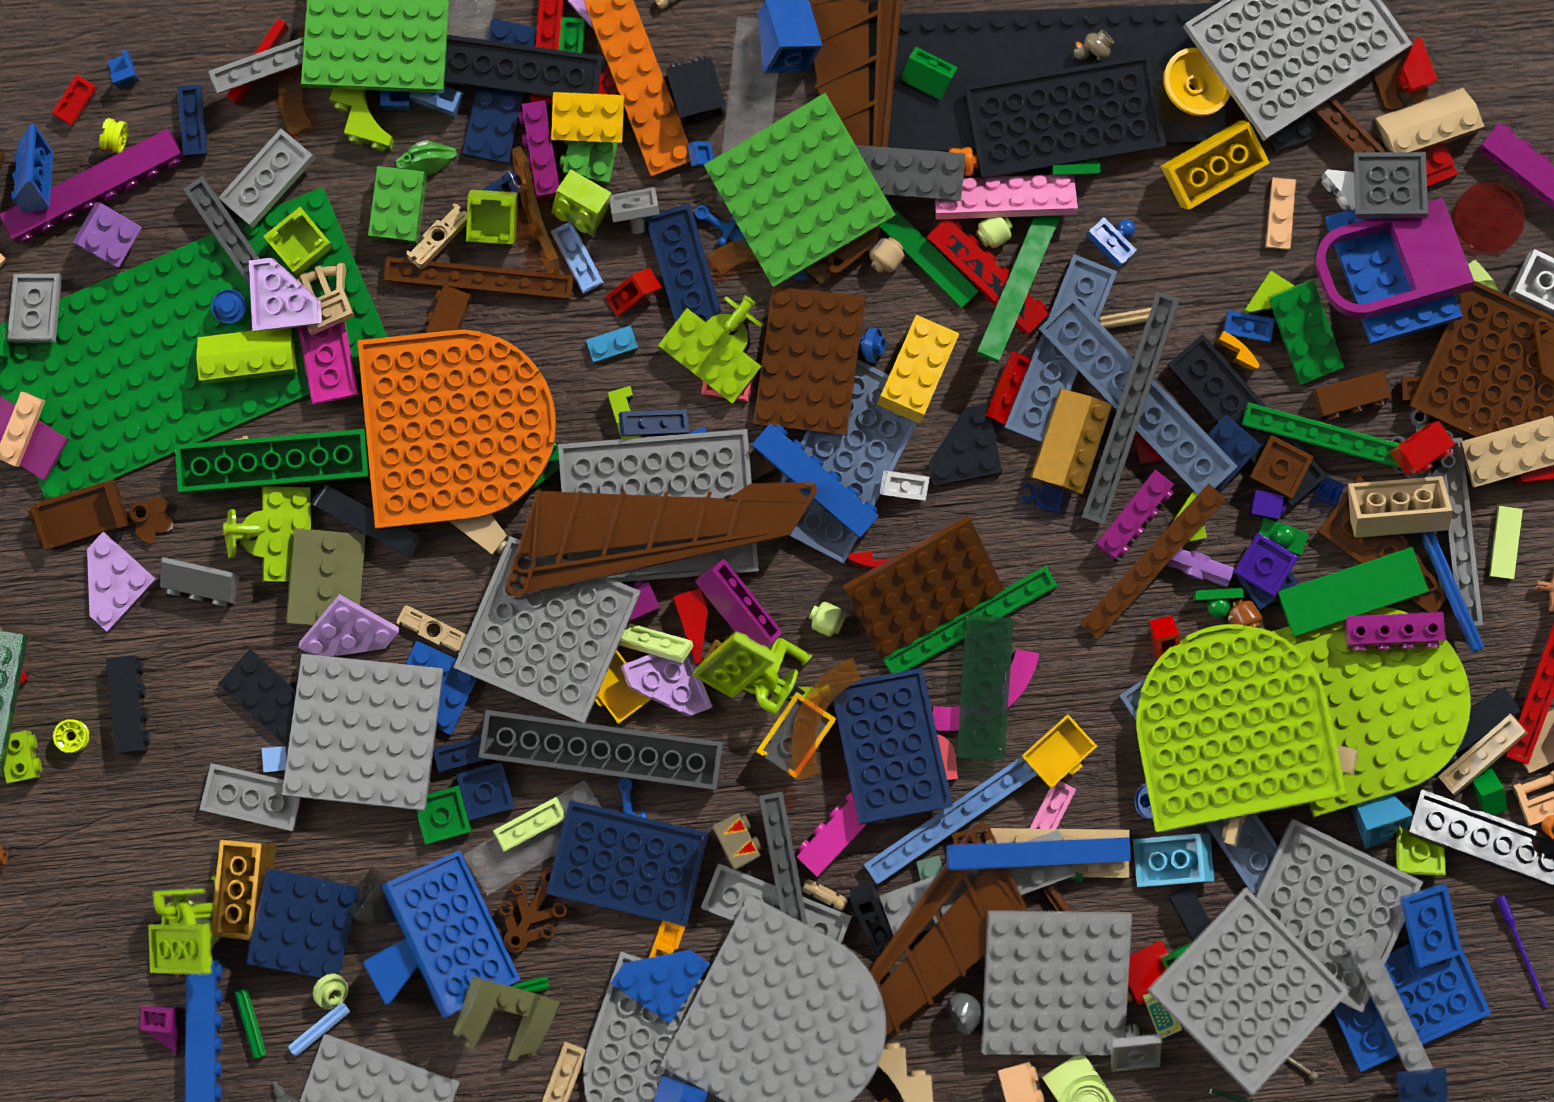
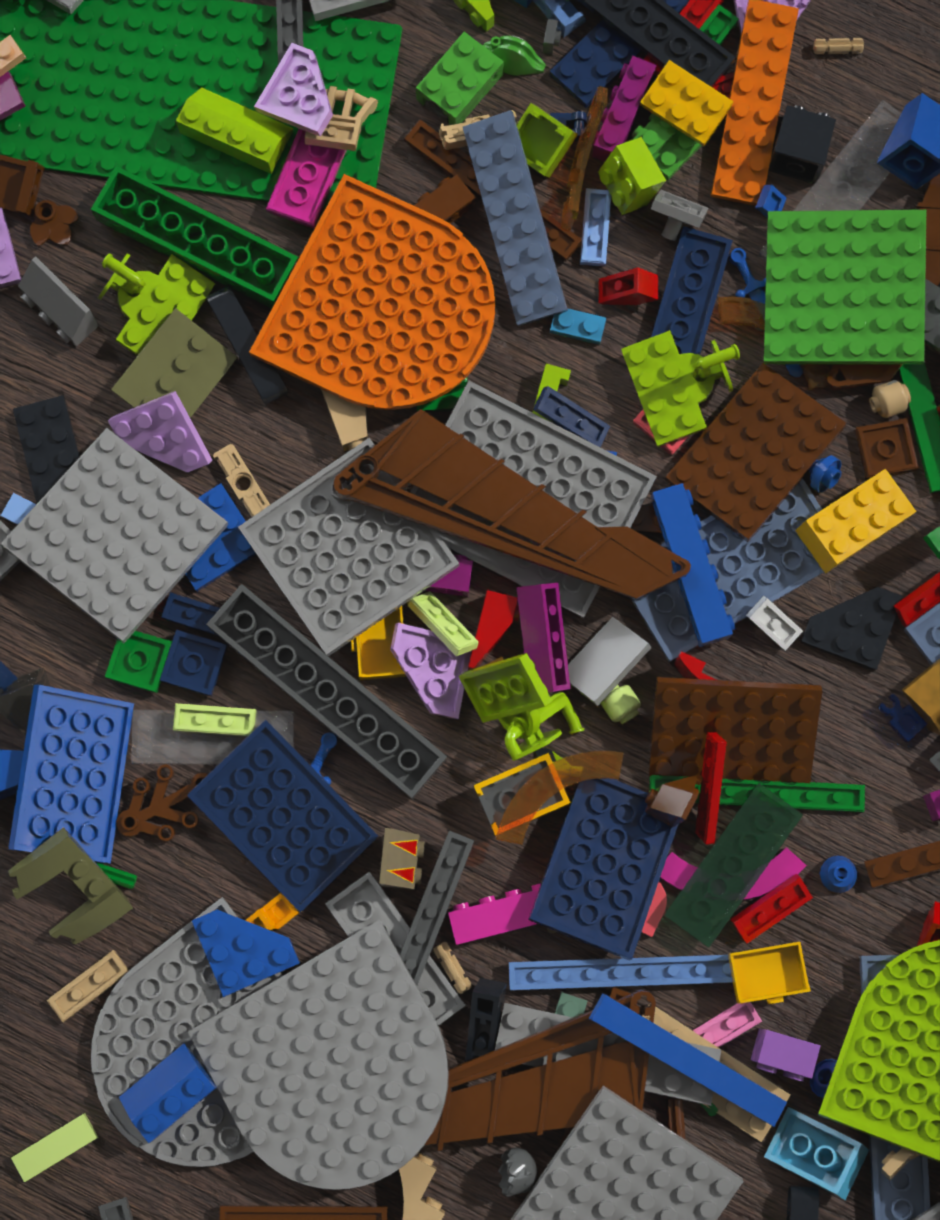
camera: 35 degrees right, 5 degrees down
blue plate [211,289,247,325] -> none
lime container [264,207,334,277] -> none
none -> sand blue plate [463,110,568,326]
none -> dark grey plate [543,19,562,55]
none -> light grey tile [568,617,651,706]
none -> reddish brown slope [645,774,703,828]
none -> red tile [695,732,727,844]
none -> red plate [730,874,813,944]
none -> medium lavender brick [751,1028,820,1082]
none -> blue cone [820,856,857,893]
none -> reddish brown tile [855,418,919,479]

